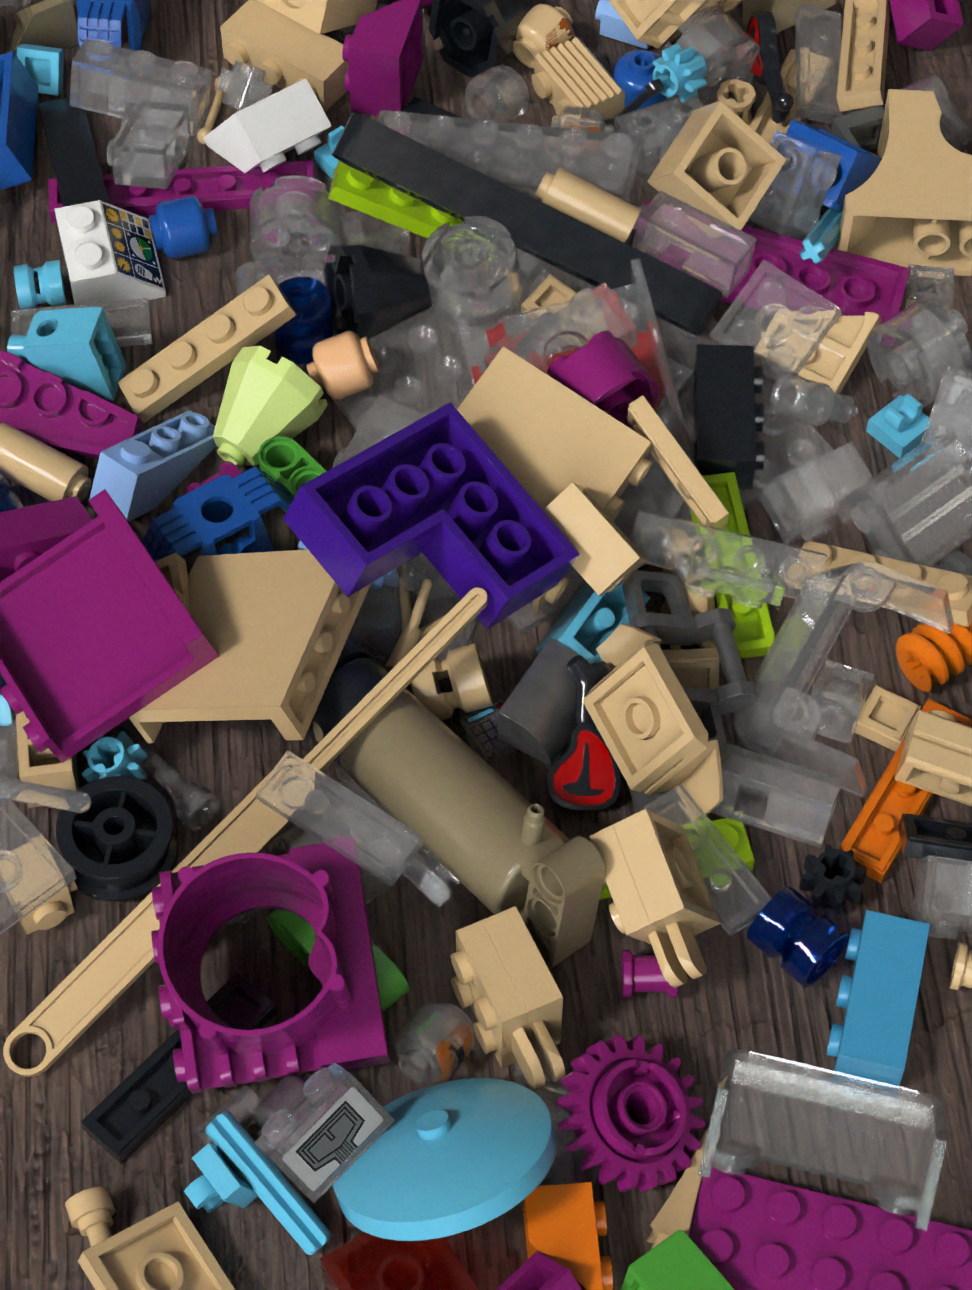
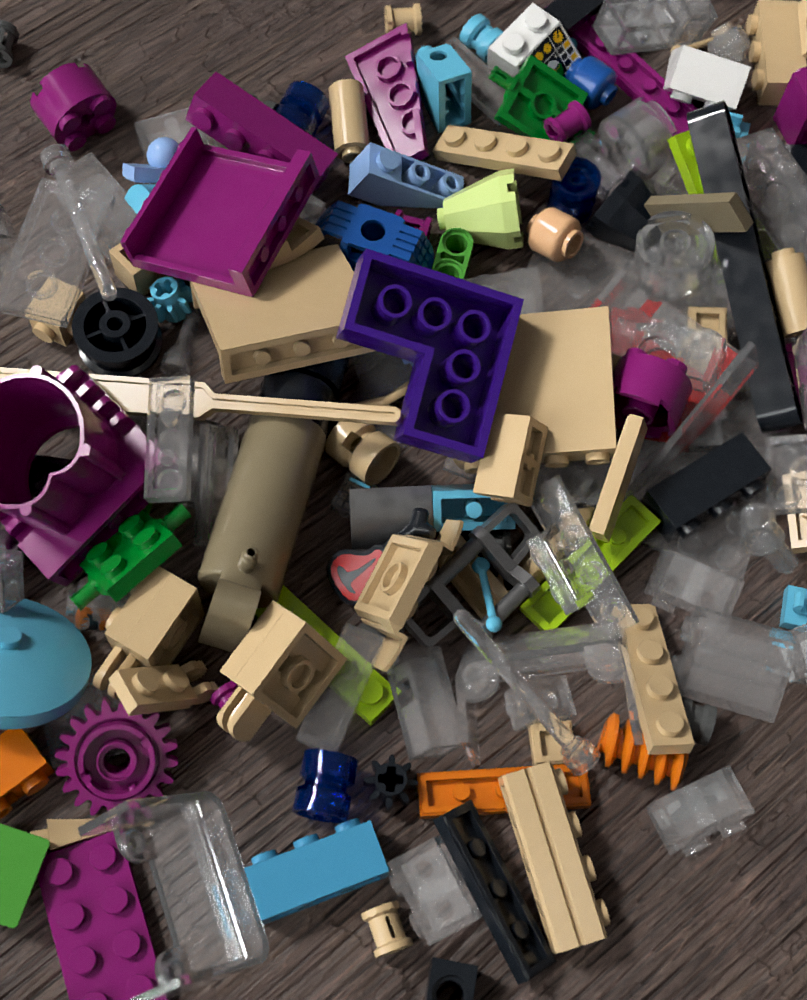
camera: 50 degrees right, 10 degrees up
none -> green plate [69,503,192,611]
none -> tan hinge [109,660,218,716]
none -> clear piece [453,609,600,776]
none -> medium azure hinge [472,557,502,632]
none -> green plate [488,55,595,145]
none -> magenta bush [544,100,592,142]
none -> dark tan tile [644,192,754,233]

